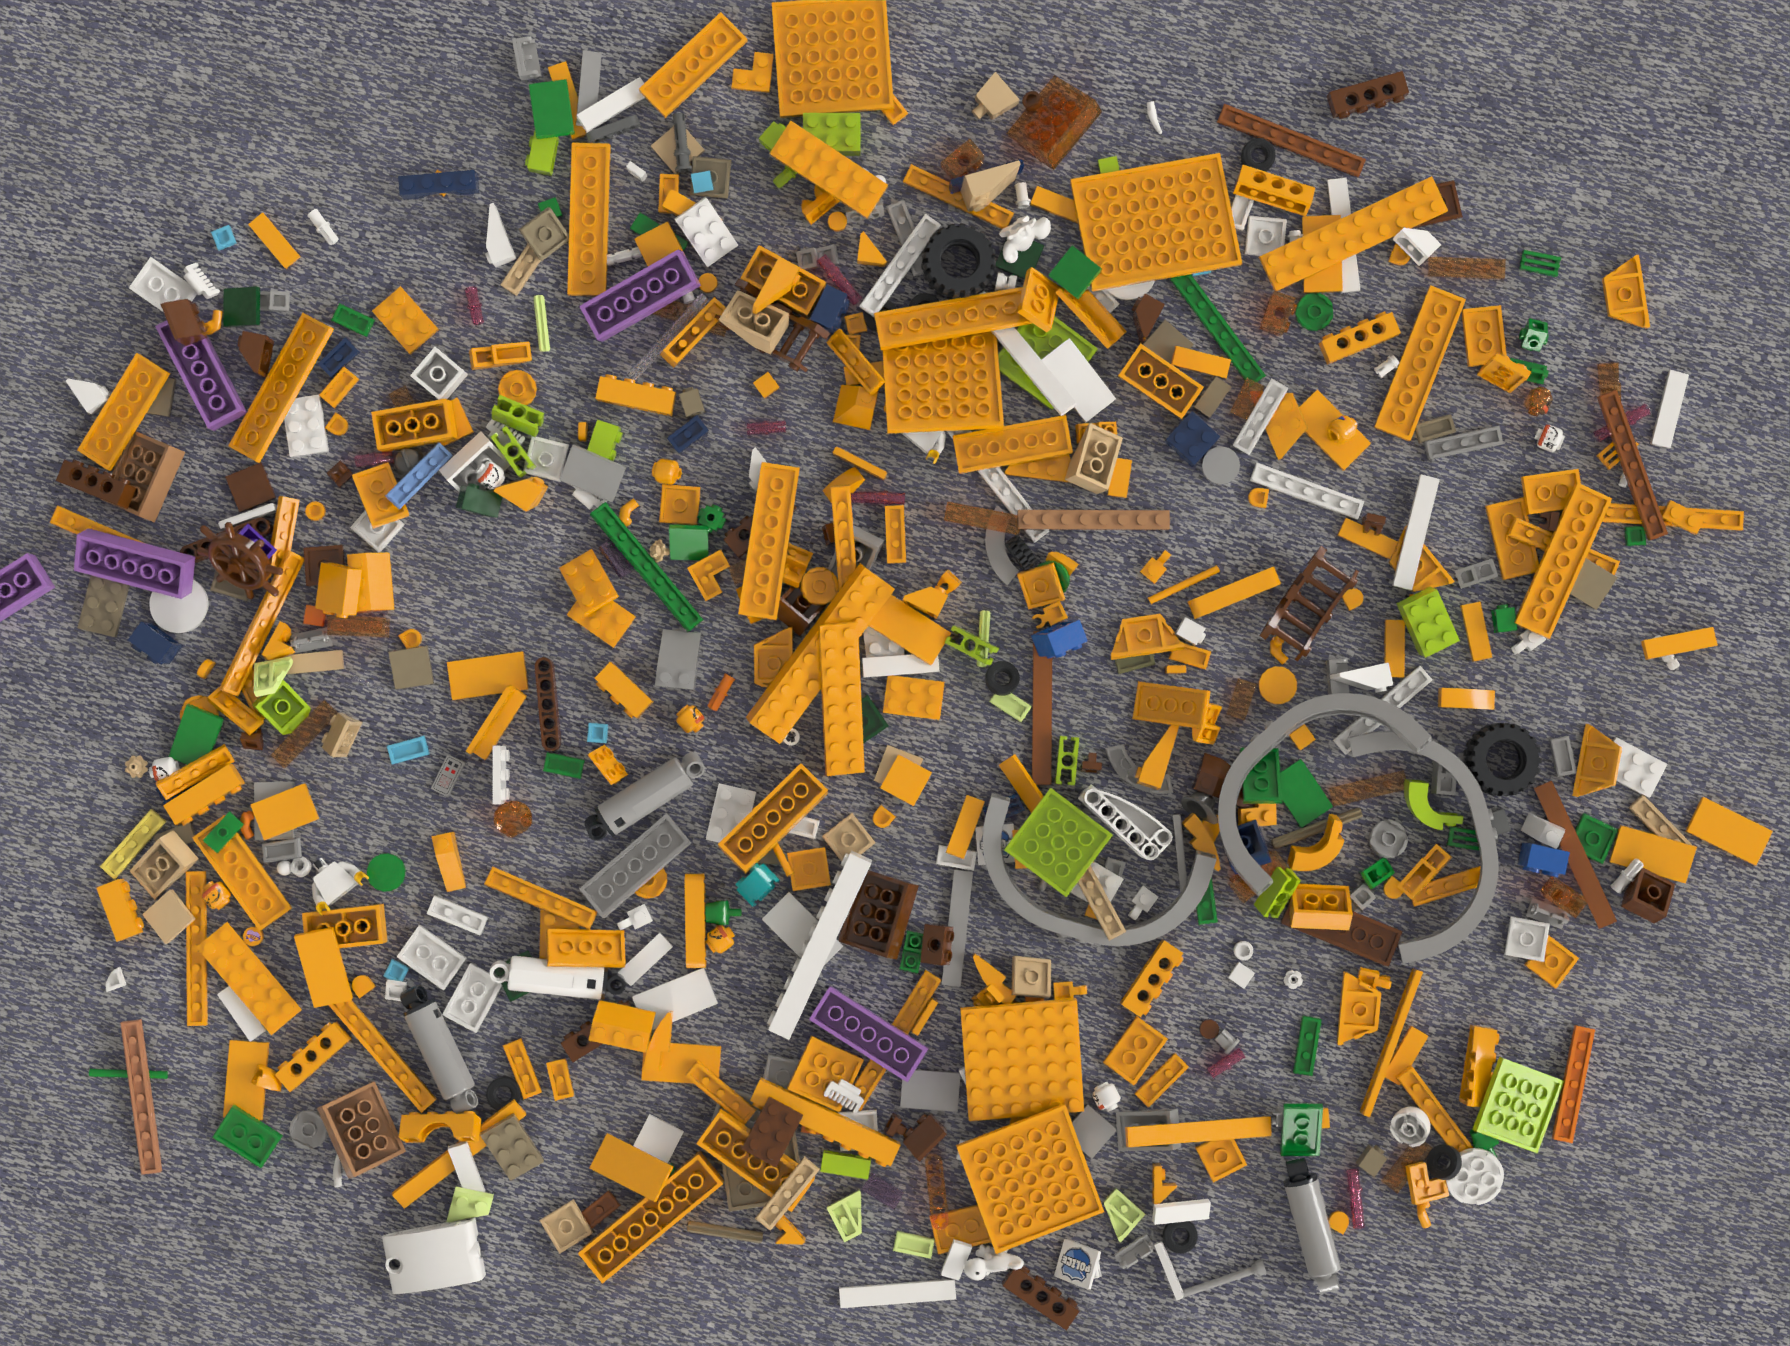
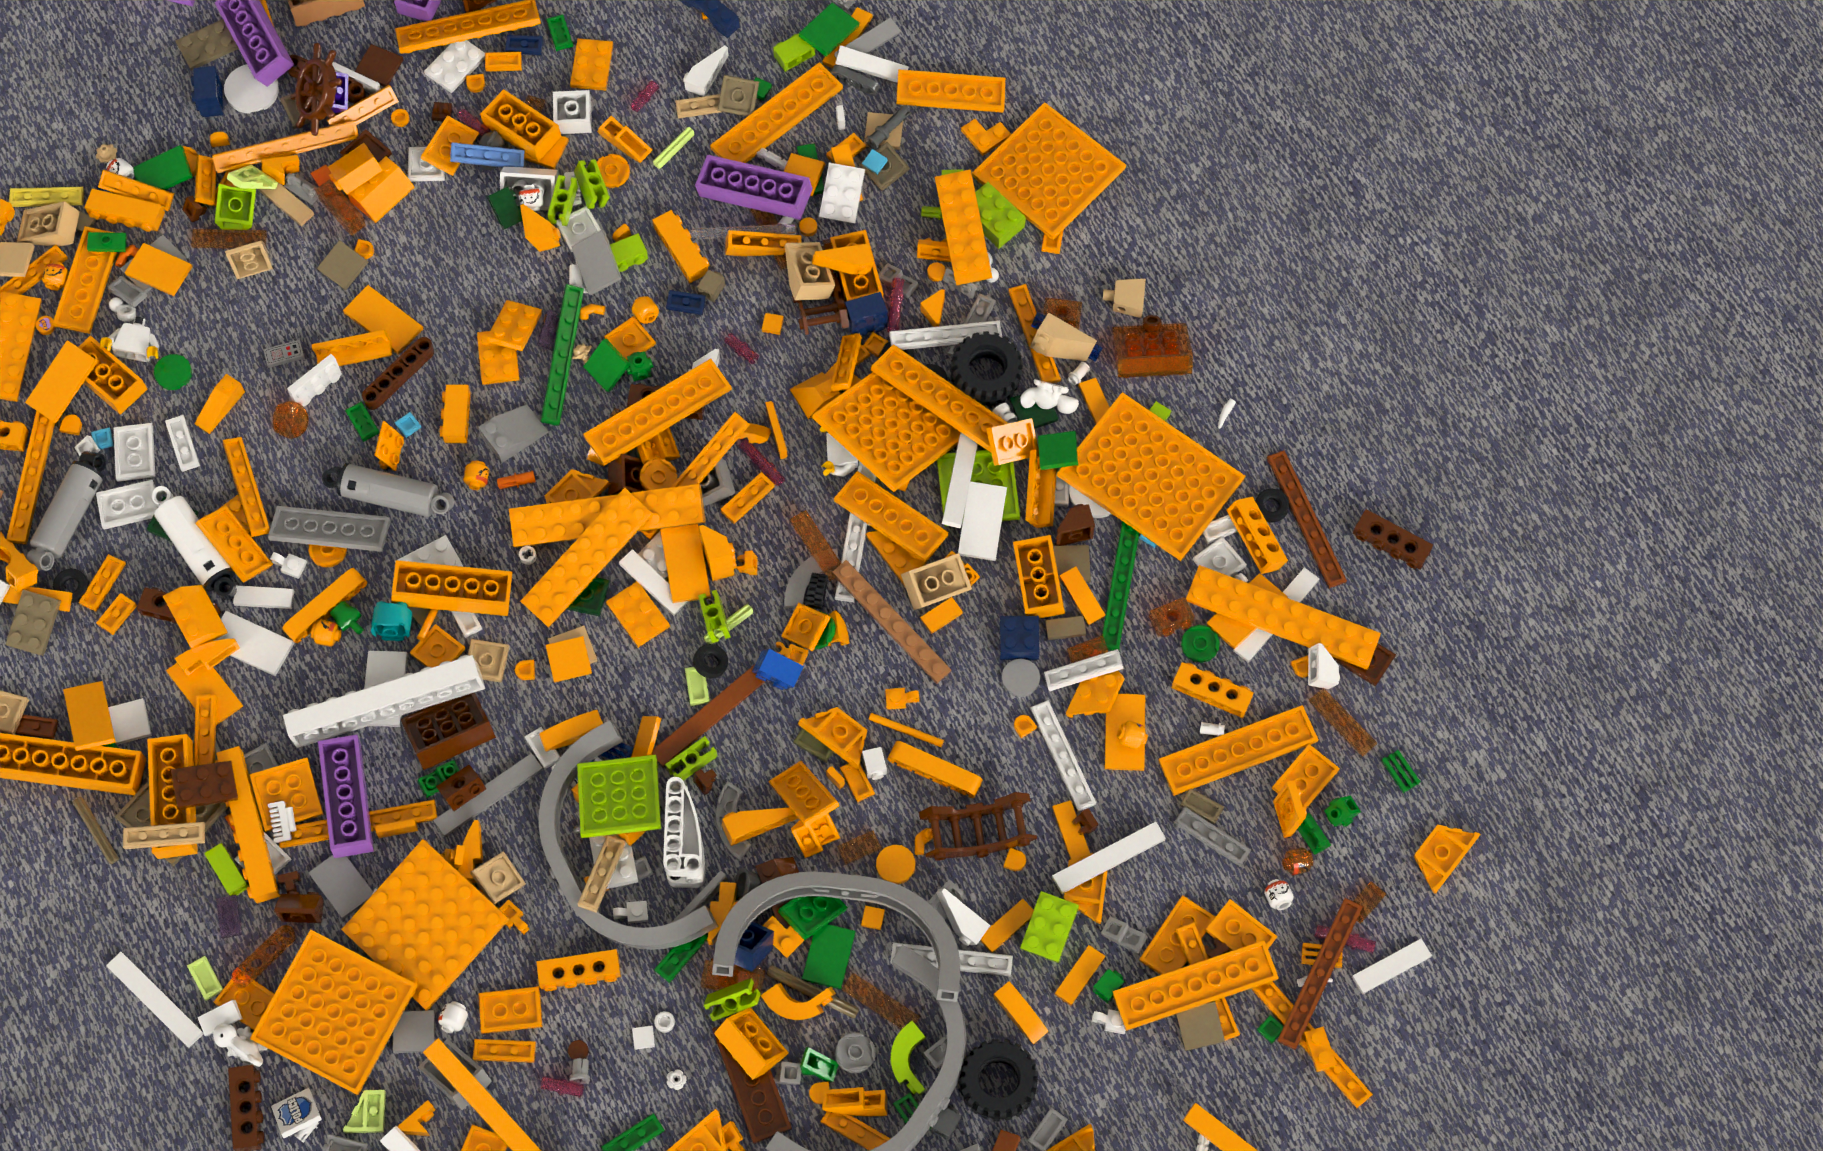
camera: 50 degrees right, 20 degrees down
medium azure tile [387,736,429,764] -> none
light orange plate [687,549,730,601] -> none
light orange slope [775,1215,806,1245] -> none
yellowish green wing [827,1189,862,1242] -> none

